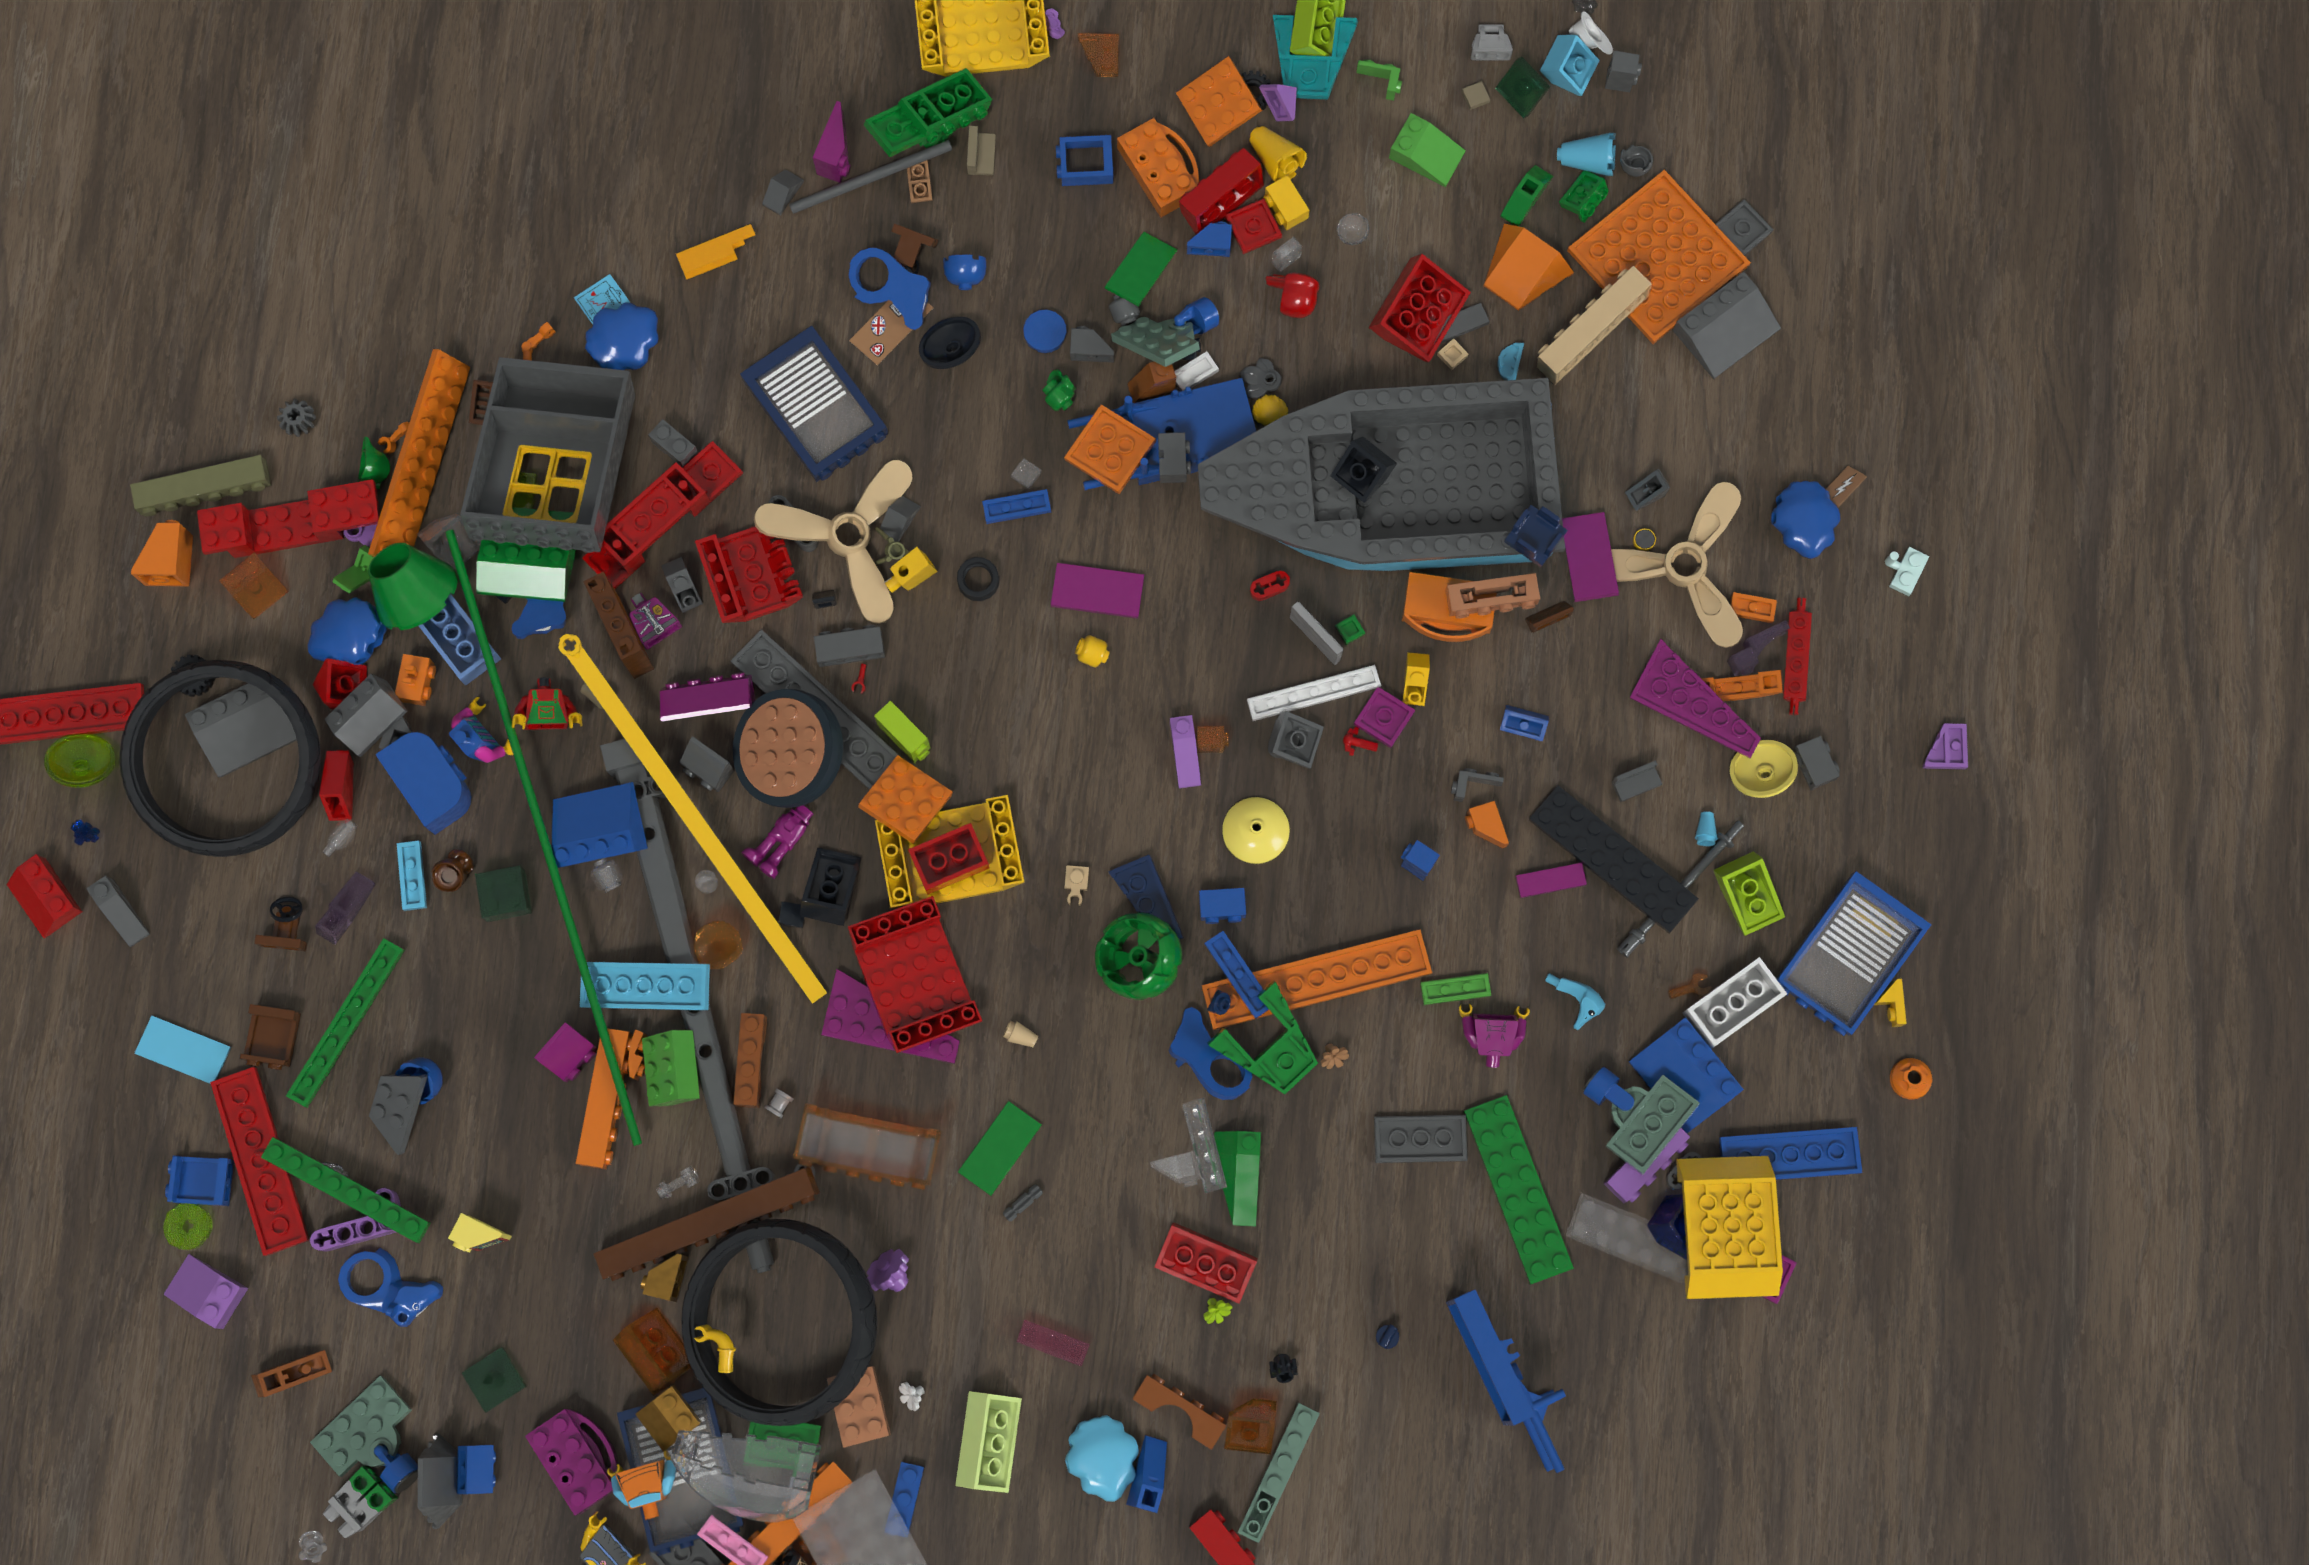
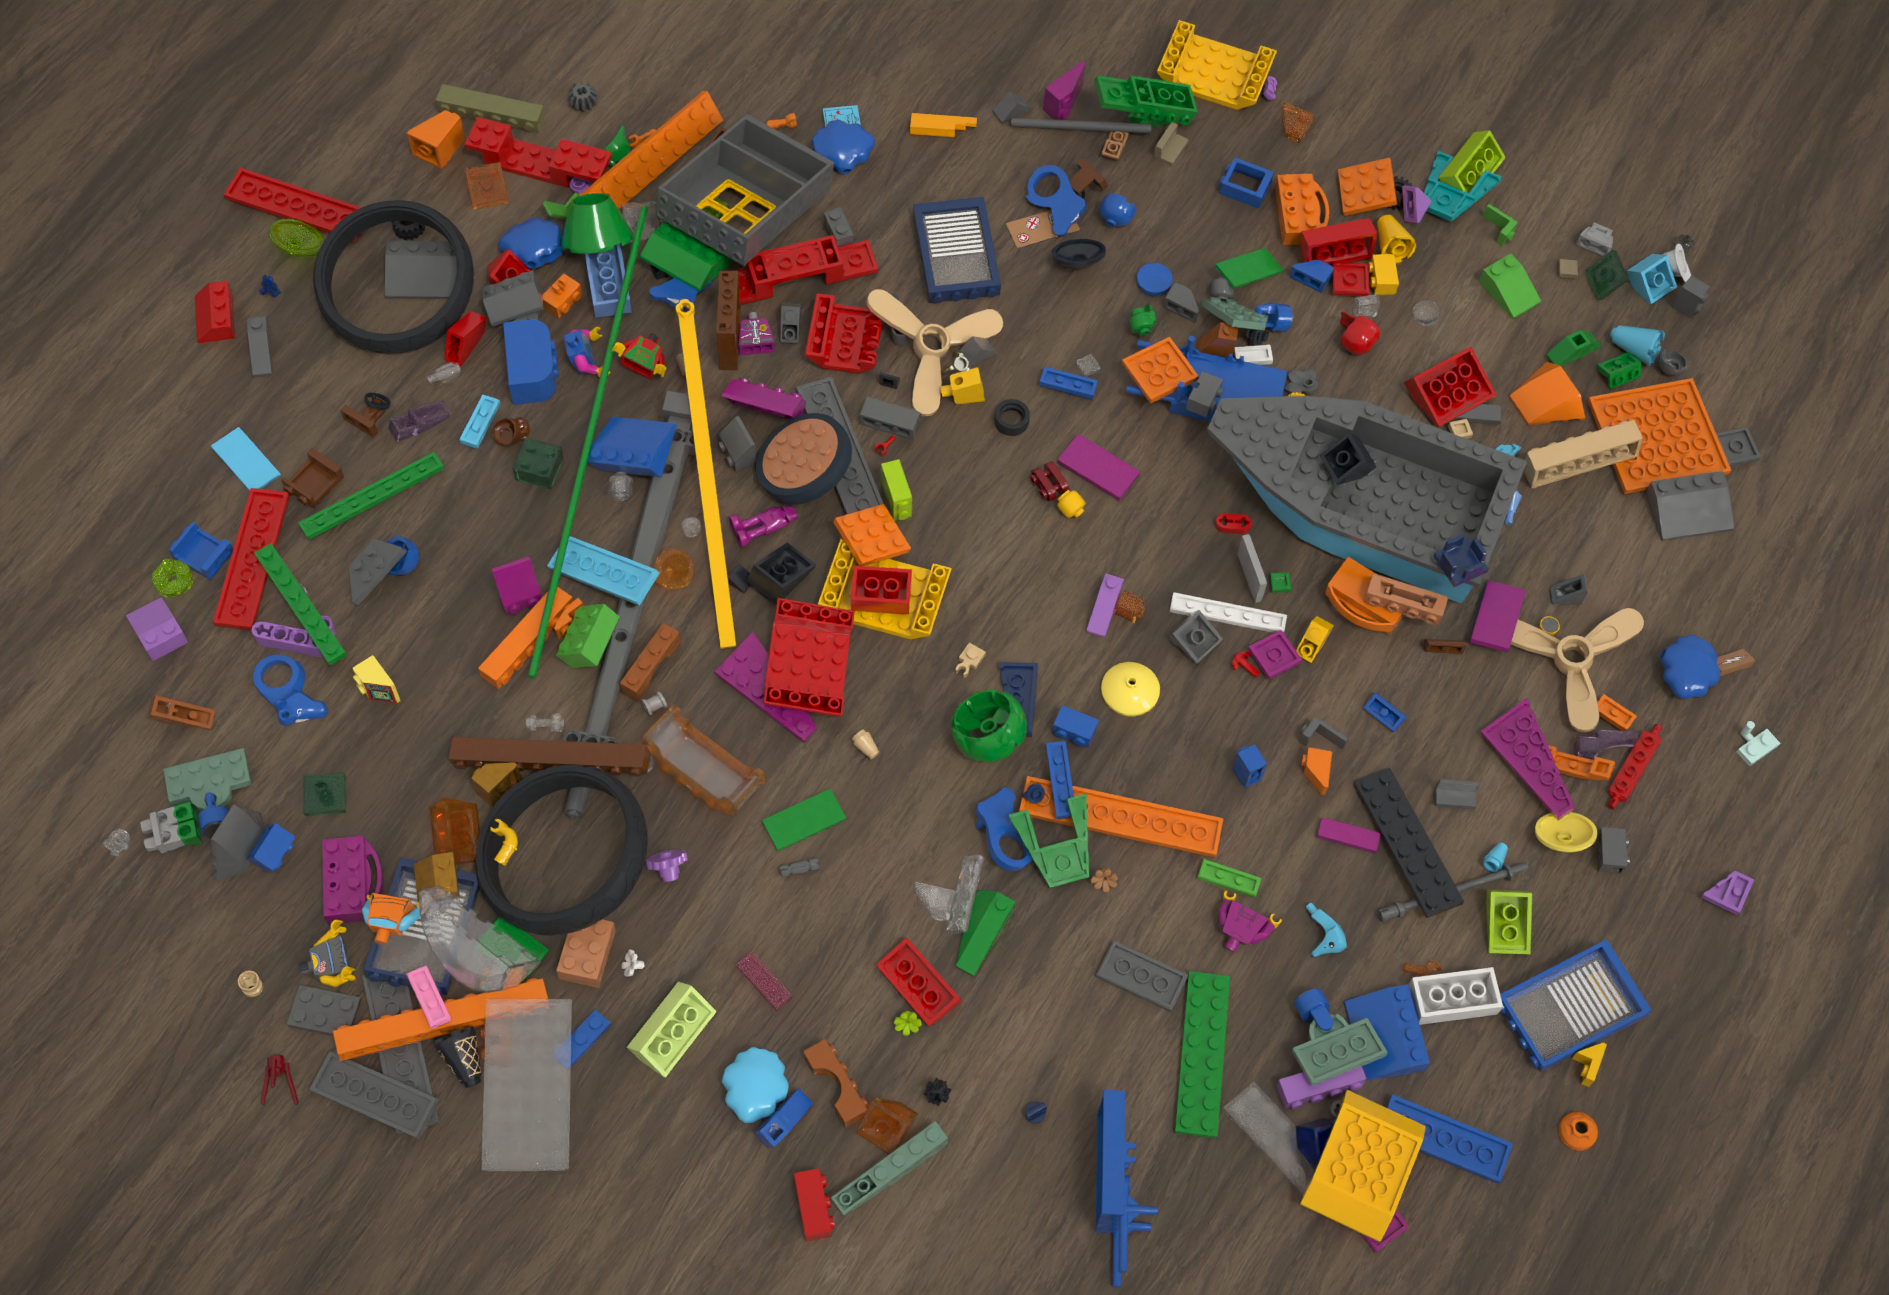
camera: 25 degrees right, 15 degrees down
none -> dark red brick [1030,461,1070,502]

